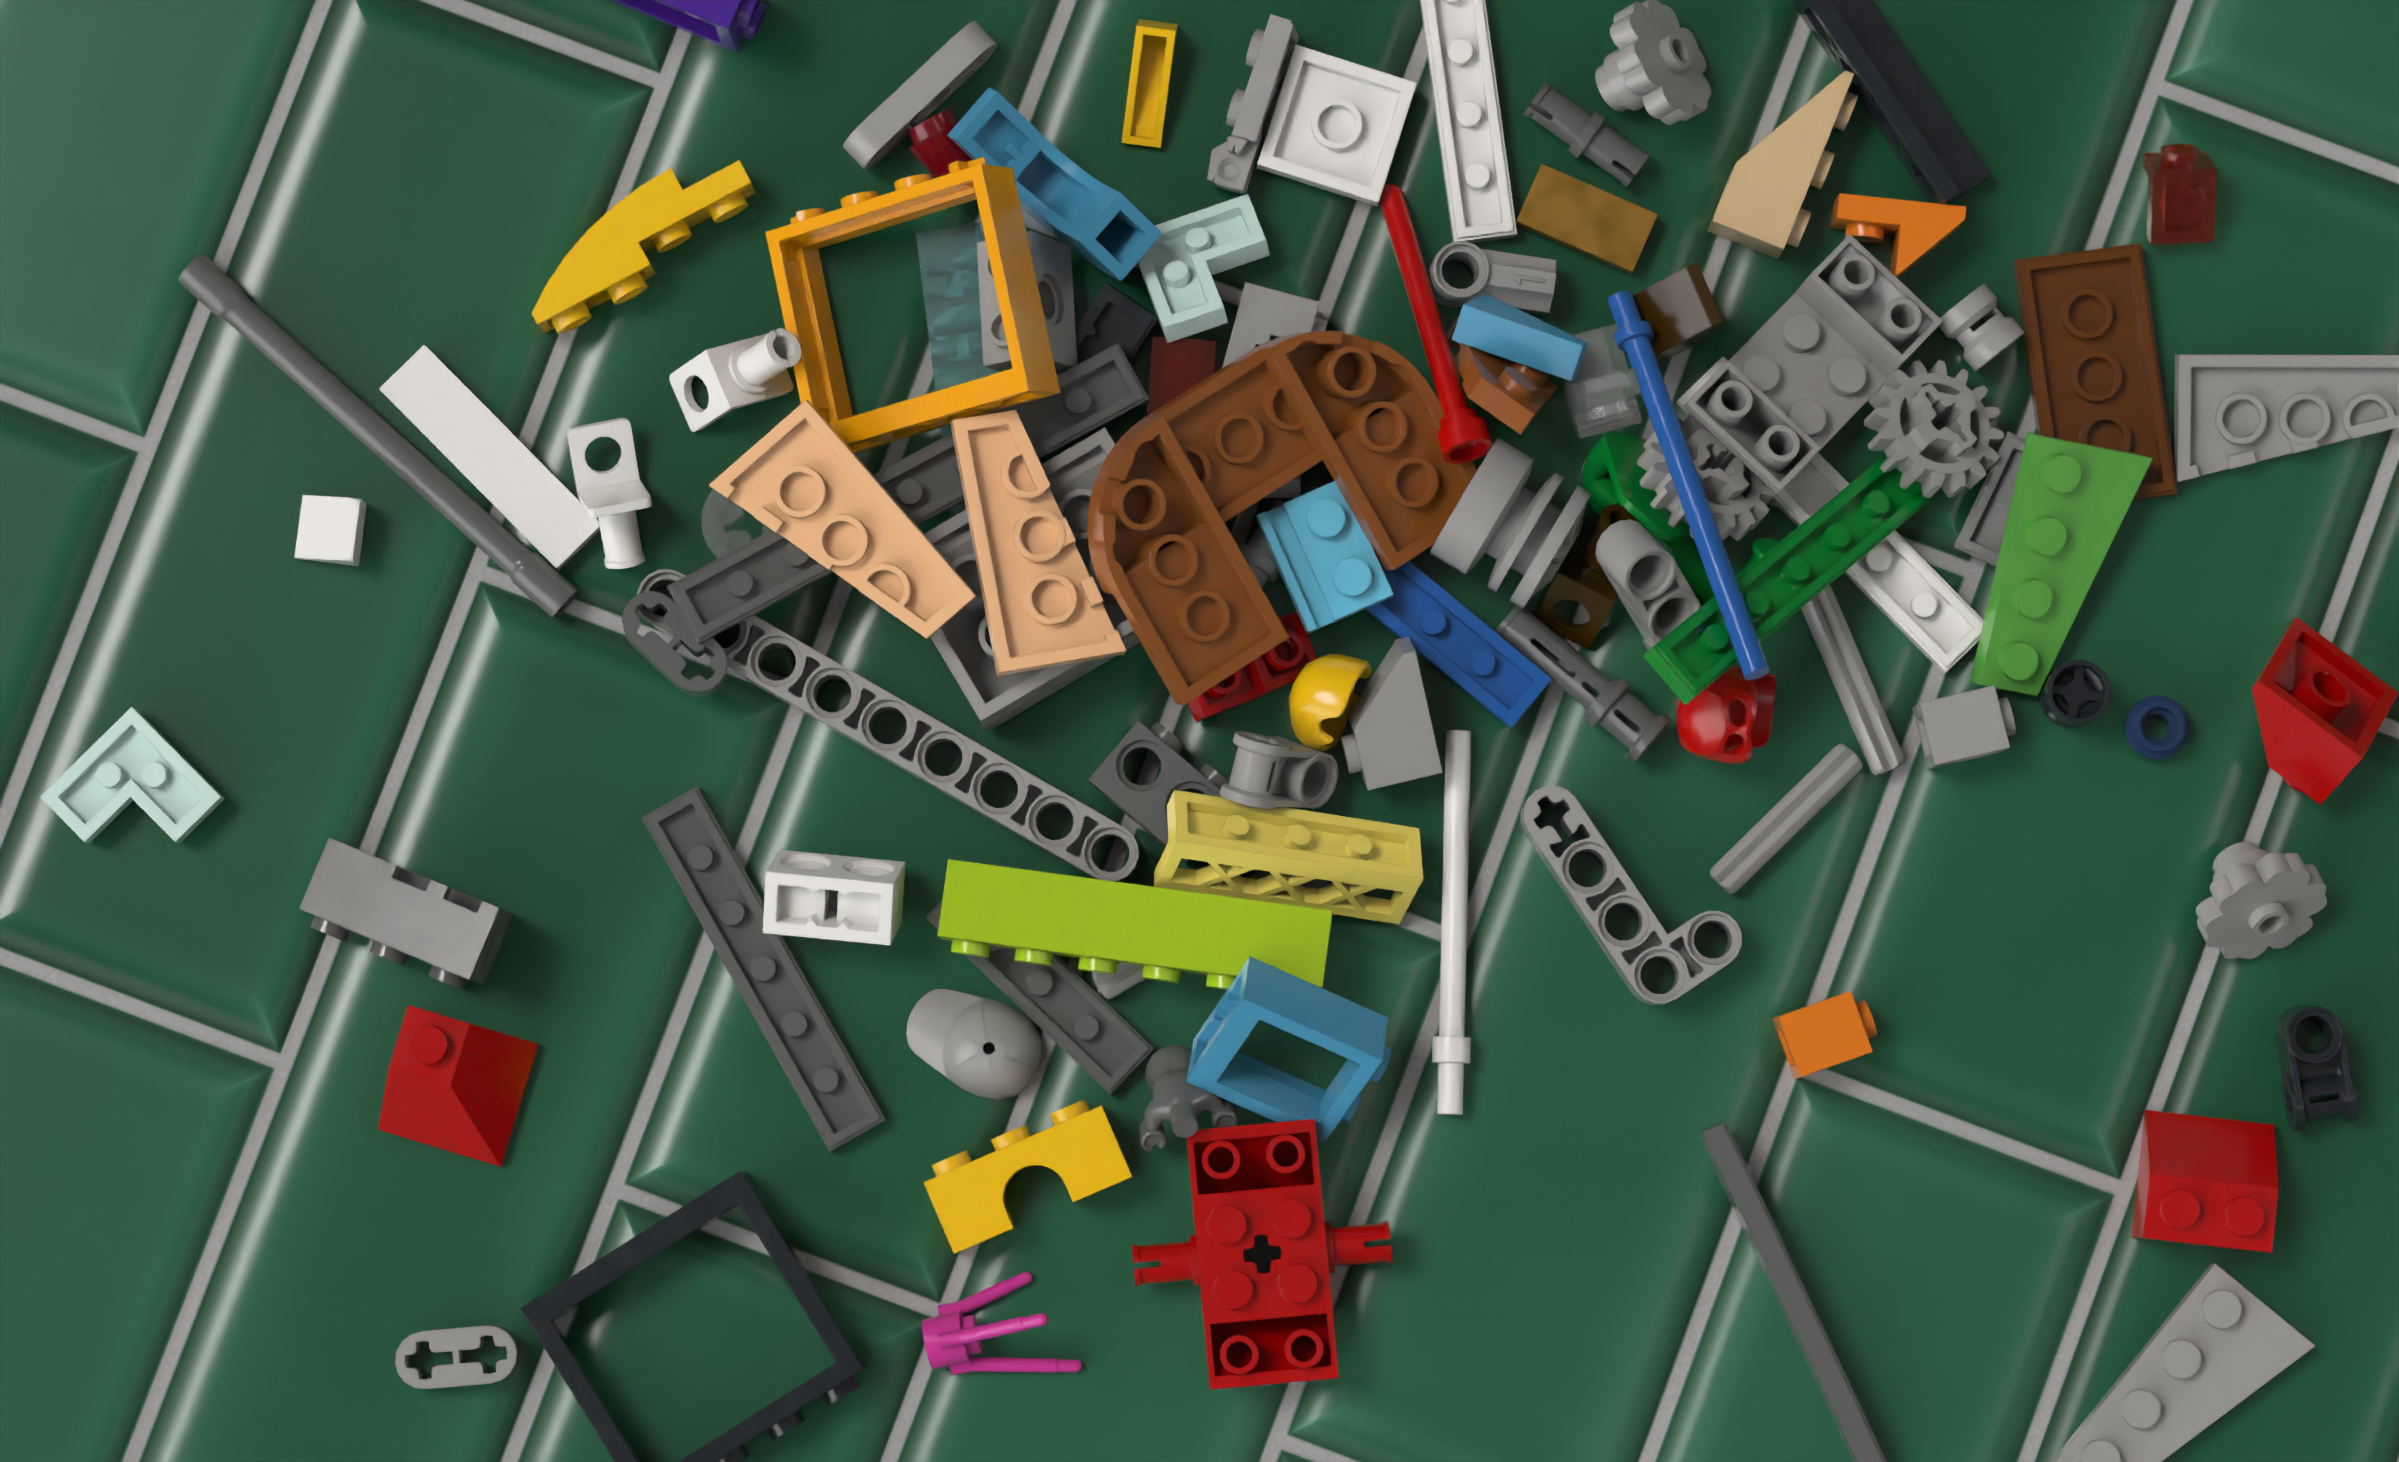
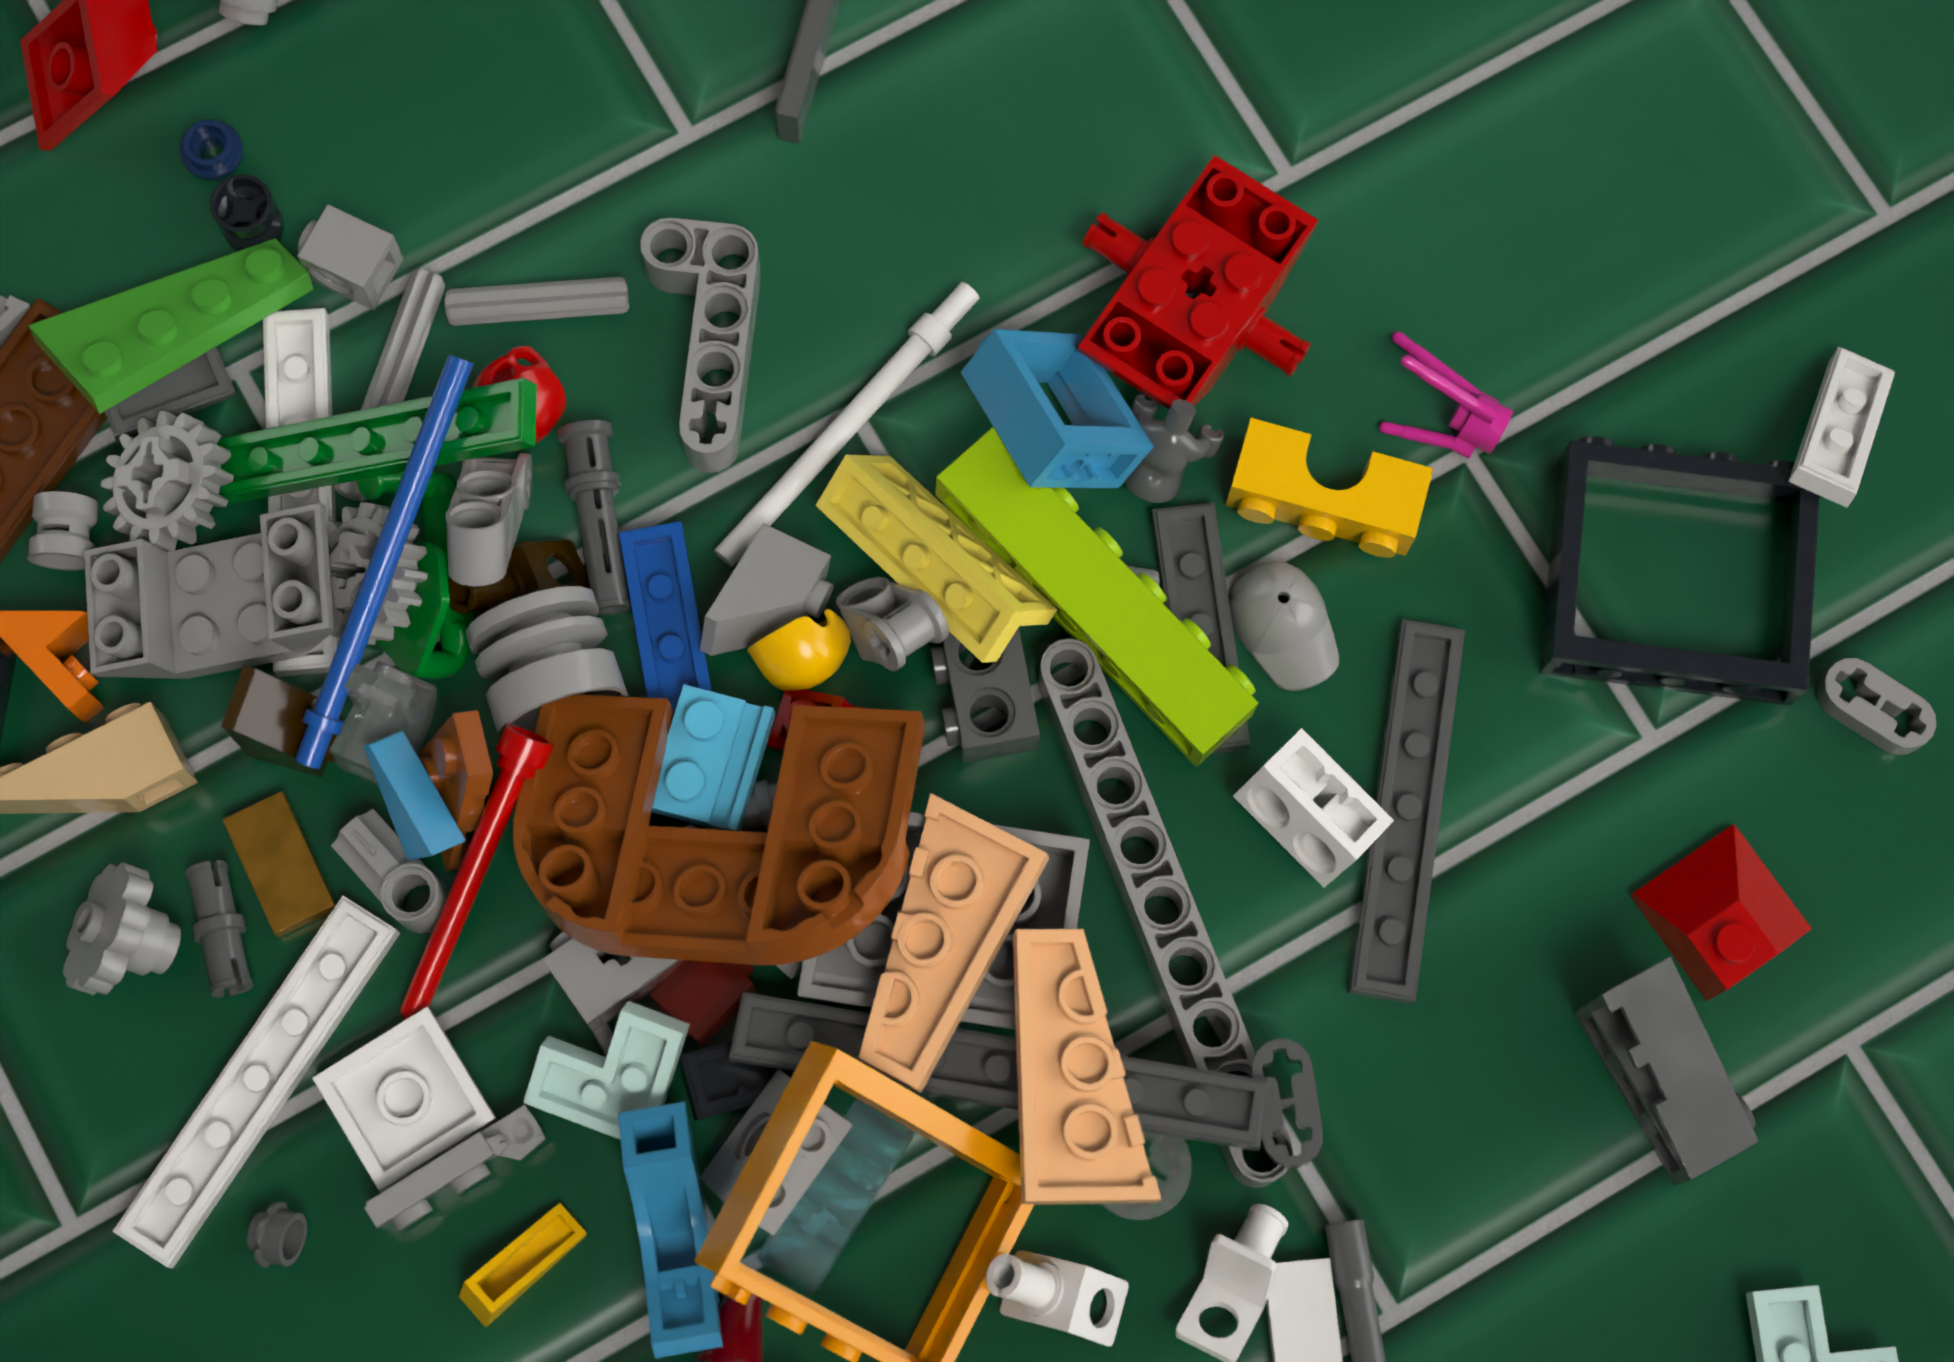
camera: 145 degrees left, 10 degrees down
orange brick [1772,991,1877,1079] -> none

